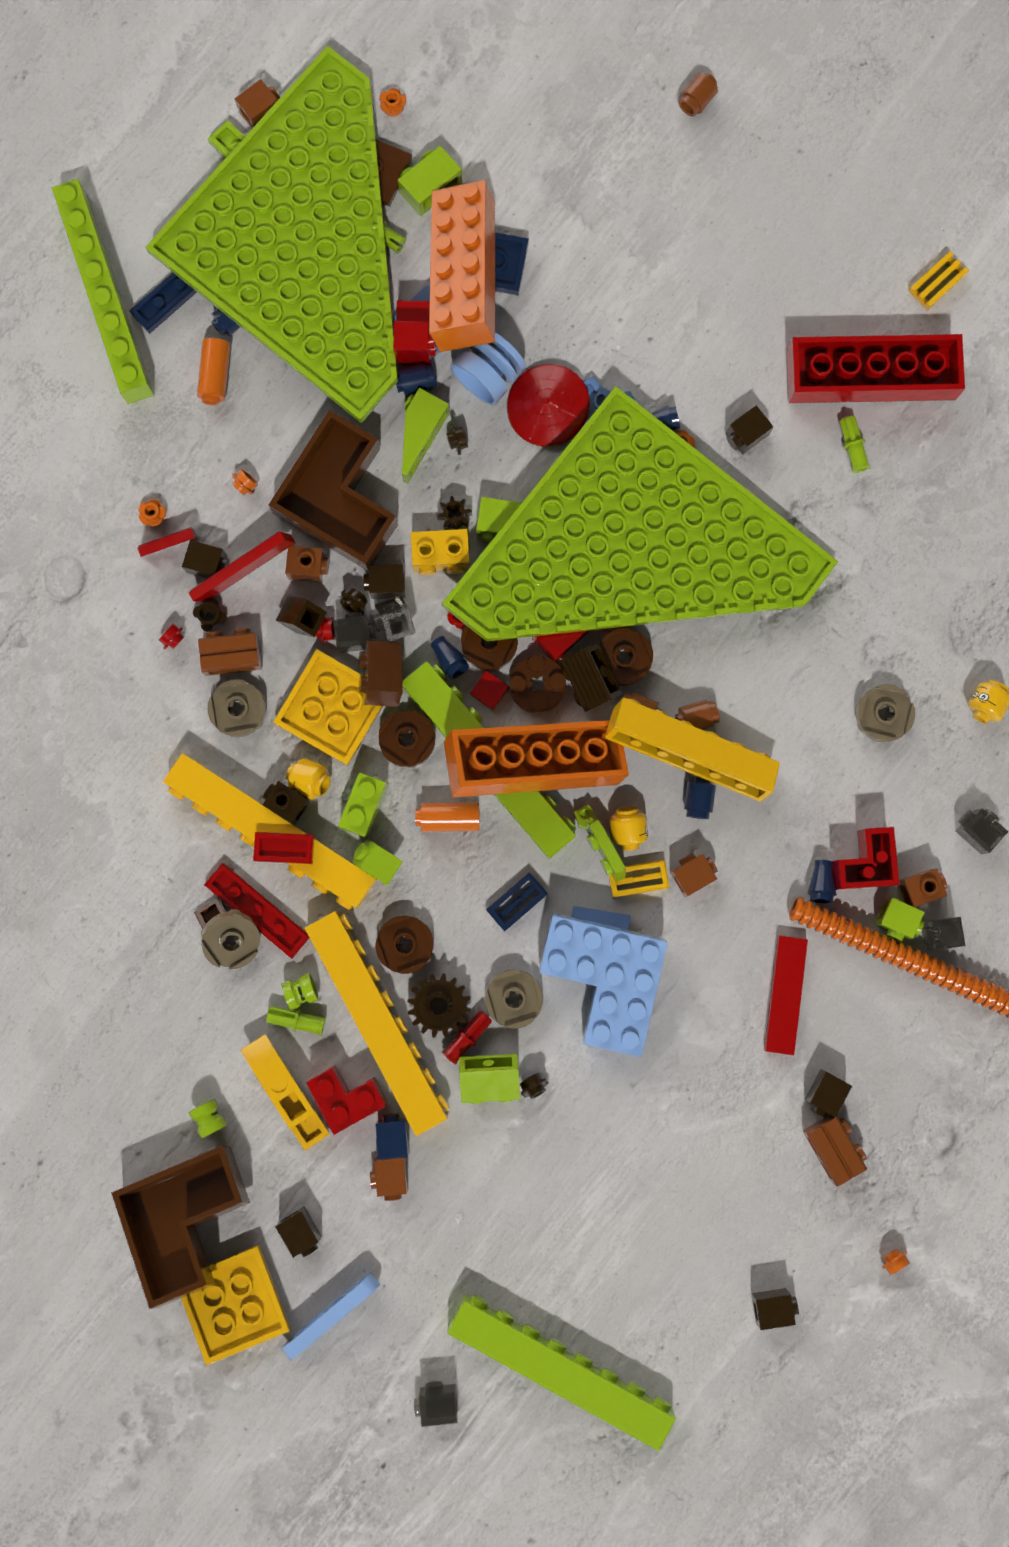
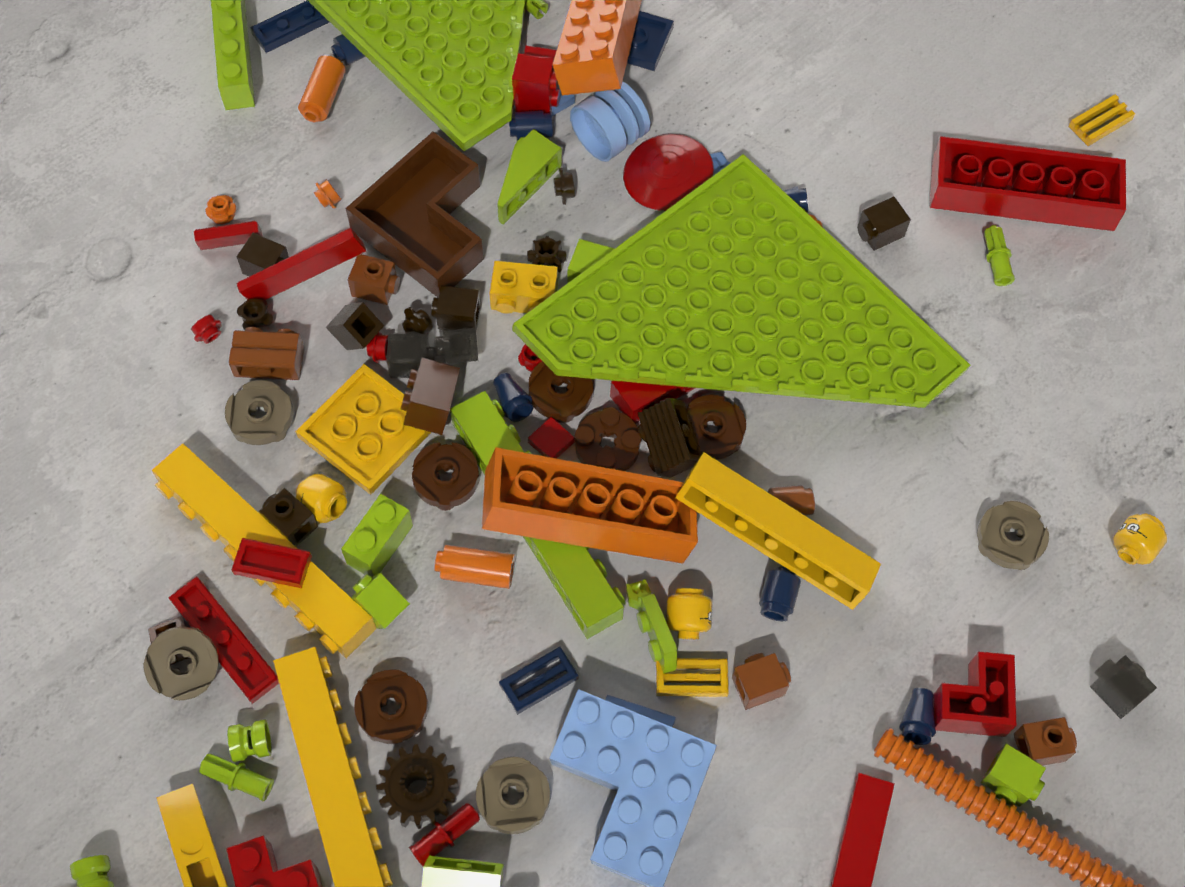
camera: 10 degrees right, 20 degrees down
clear smoke brick [922,917,966,950] -> none

